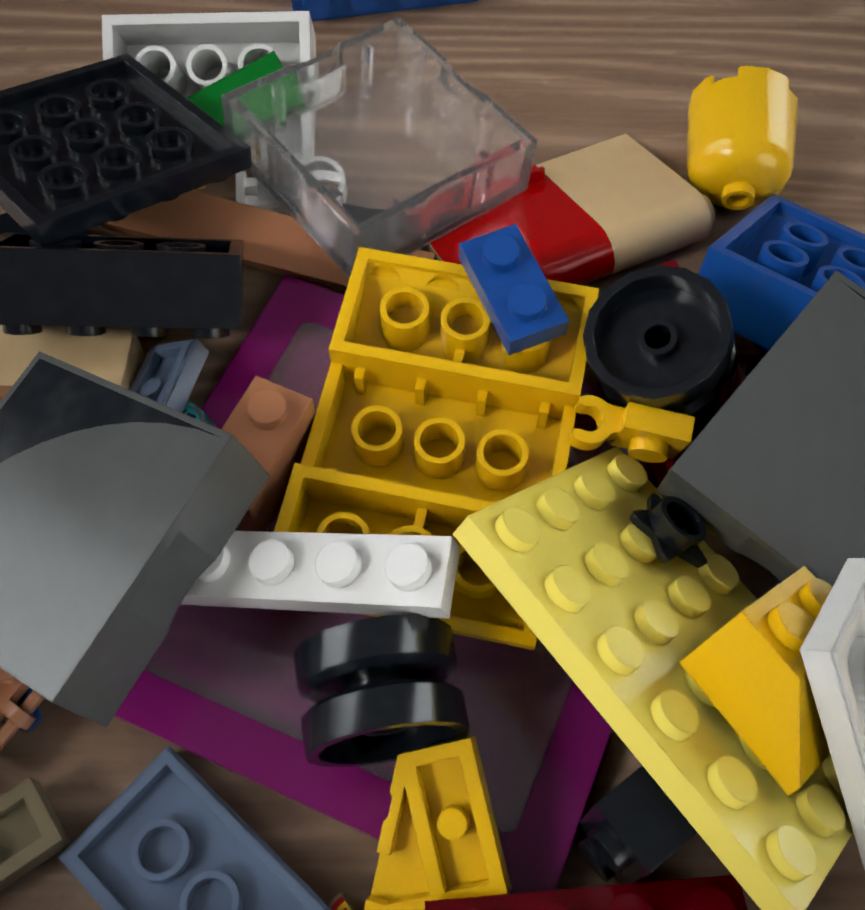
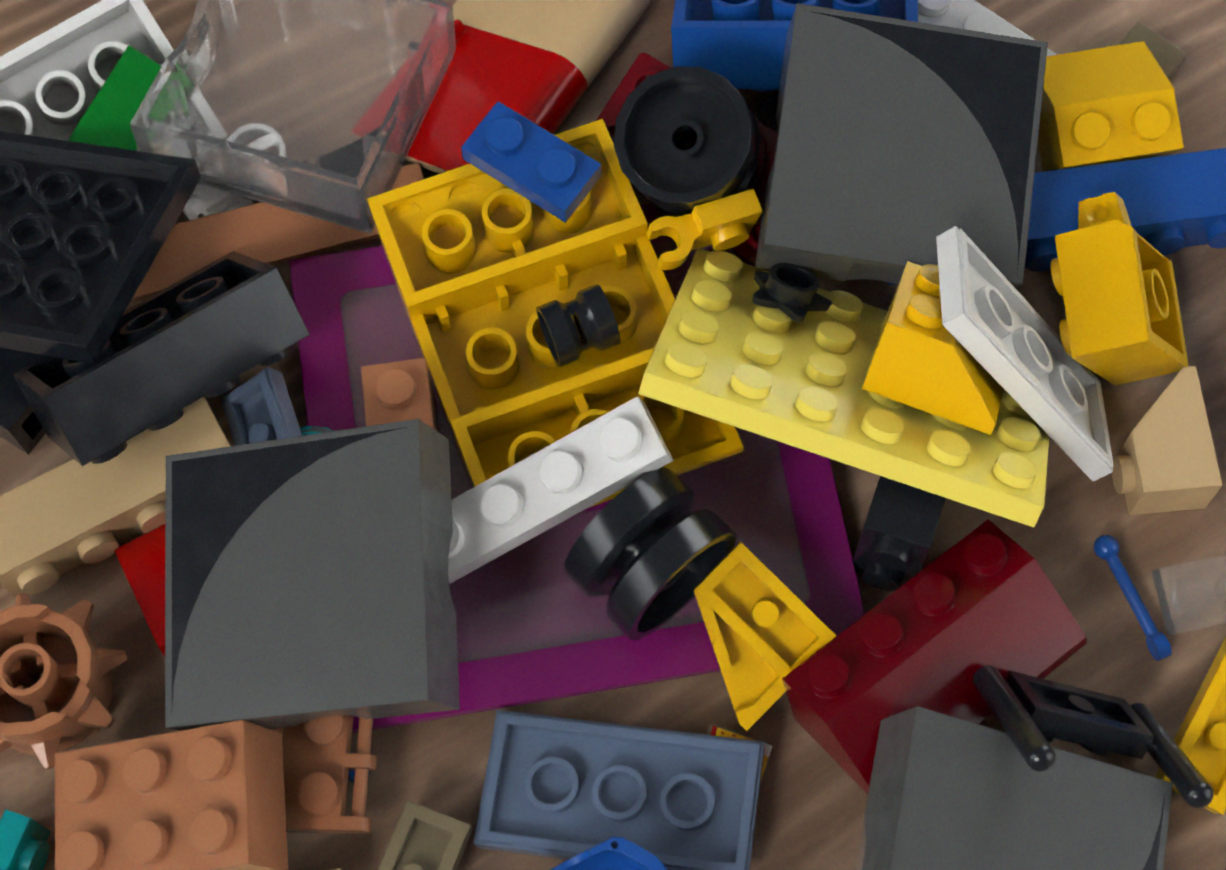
camera: 30 degrees left, 5 degrees up
none -> black wheel [536,284,620,367]

